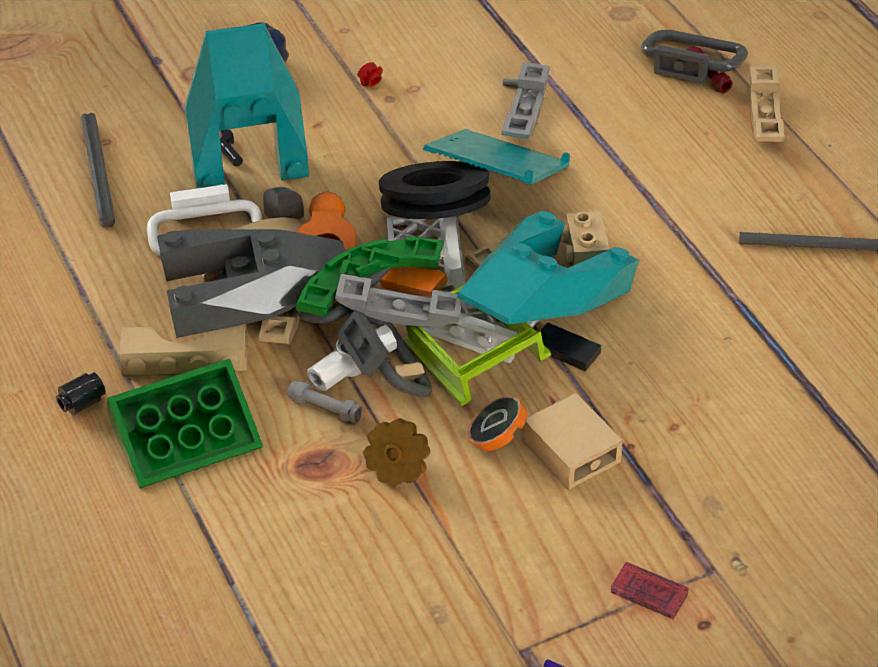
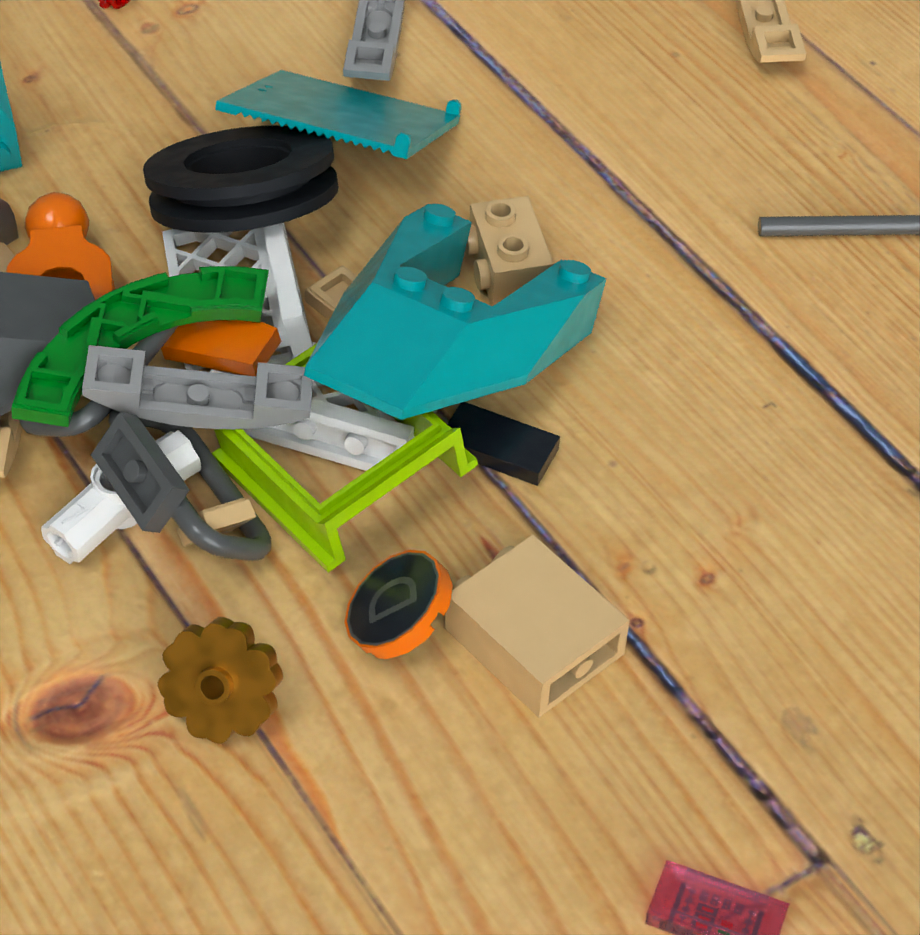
camera: 10 degrees left, 5 degrees up
light grey bar [288,380,363,424] -> none

